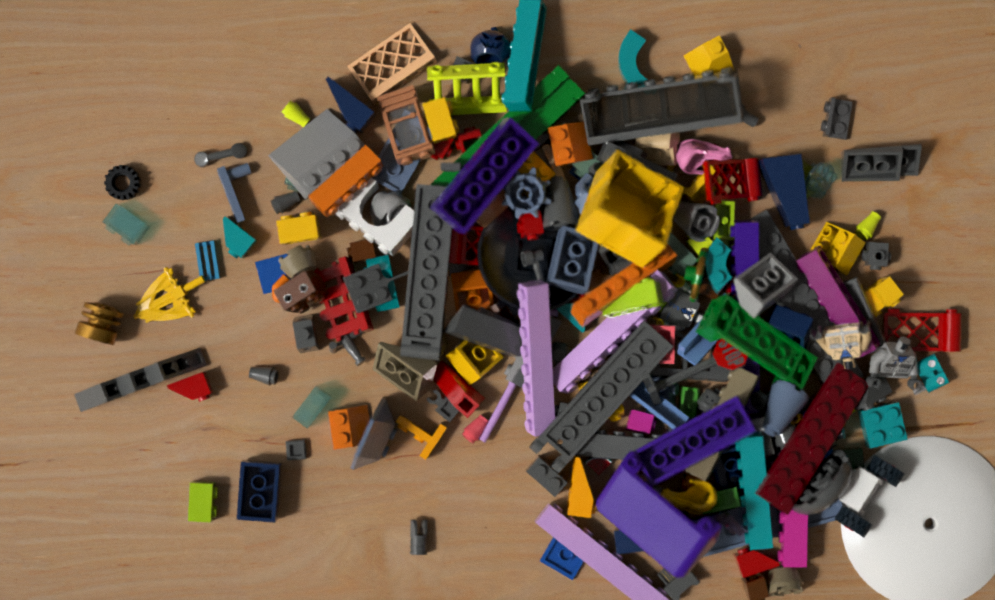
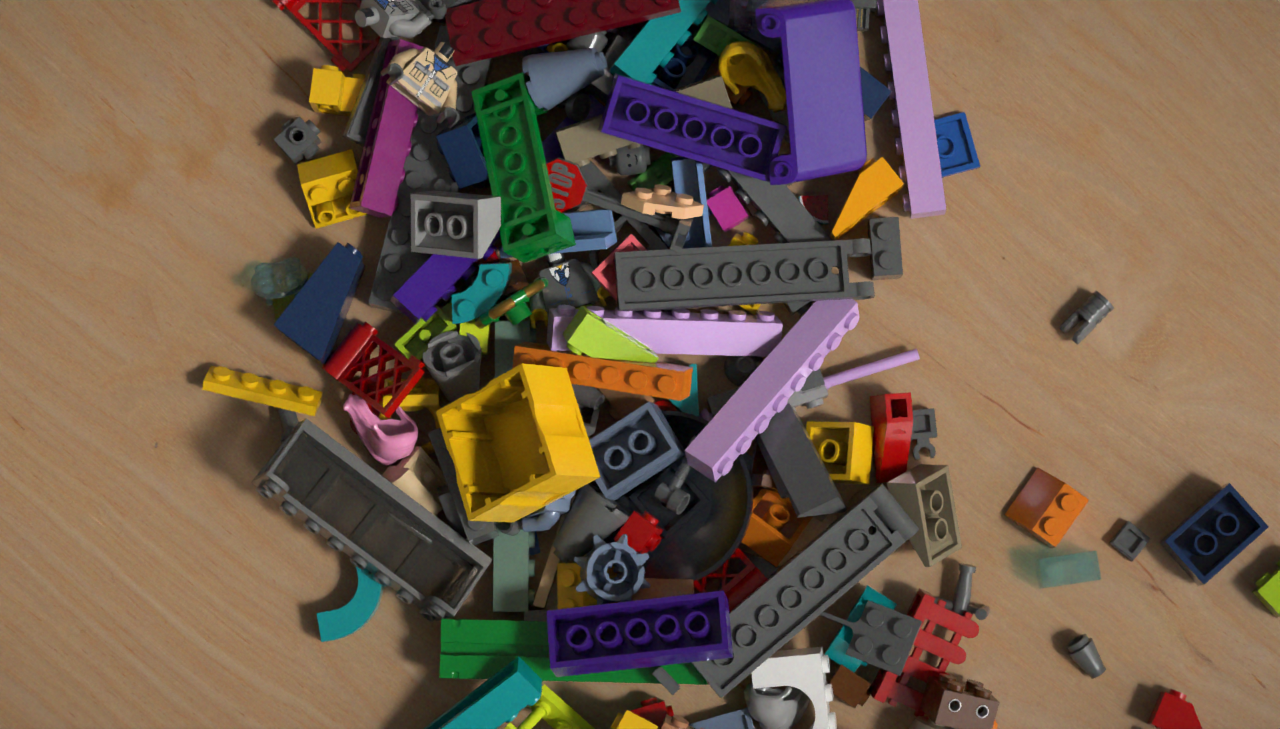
camera: 140 degrees left, 5 degrees down
dark grey torso [292,314,319,353] -> none
wedge [351,397,397,470] -> none
light orange bracket [396,414,447,460] -> none
red bracket [455,126,481,154] -> none
coral cone [462,415,488,444] -> none
orange slope [547,122,593,168] -> none
yellow slope [683,35,734,88] -> none
flat silver bracket [821,97,853,140] -> none
dark grey slope [841,144,922,182] -> none
neon yellow cone [855,211,881,240] -> none
none -> yellow plate [202,365,323,416]
none -> light nougat plate [621,184,704,219]

